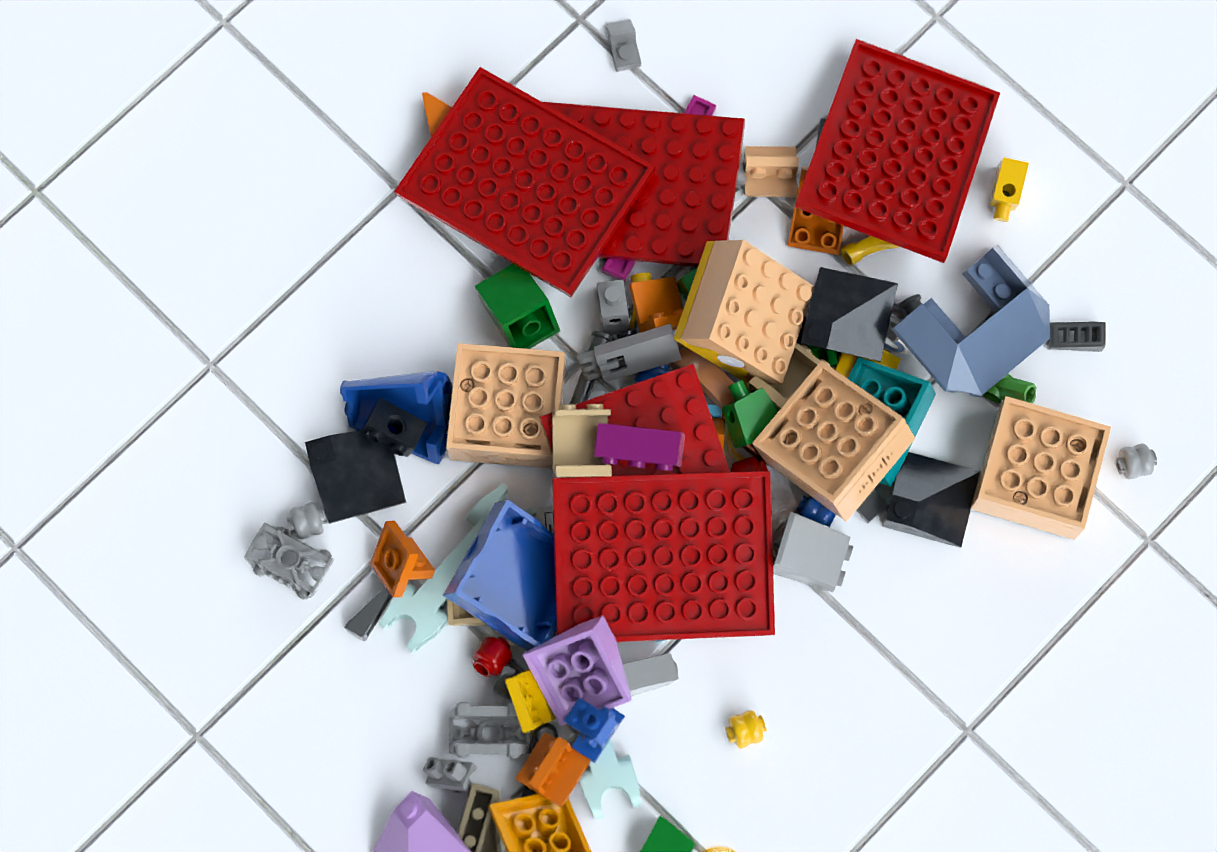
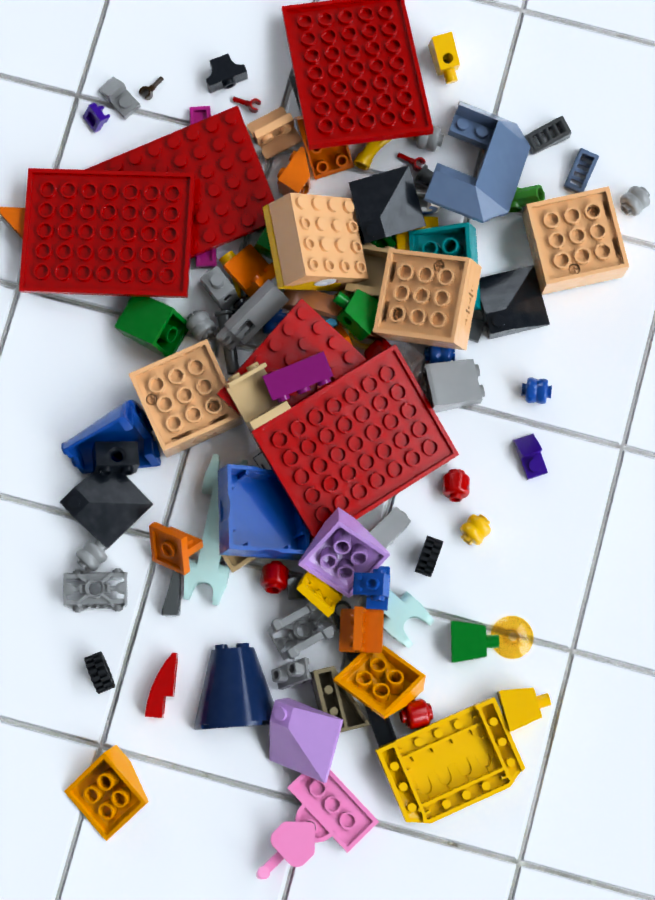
camera: 30 degrees left, 5 degrees up
none -> light orange slope [64,745,149,841]
none -> dark purple tile [83,103,110,133]
none -> black tyre [84,651,115,694]
none -> dark brown hand [139,76,164,100]
none -> red slope [145,652,179,718]
none -> light grey piece [186,310,216,341]
none -> dark blue cone [194,643,274,730]
none -> black brick [206,53,248,93]
none -> red hand [233,96,261,113]
none -> orange slope [277,146,311,196]
none -> red hand [397,152,426,172]
none -> light grey piece [413,126,444,152]
none -> black tyre [414,535,444,578]
none -> red head [442,469,470,502]
none -> dark purple slope [513,433,548,480]
none -> blue piece [521,377,552,404]
none -> sand blue slope [564,148,600,193]

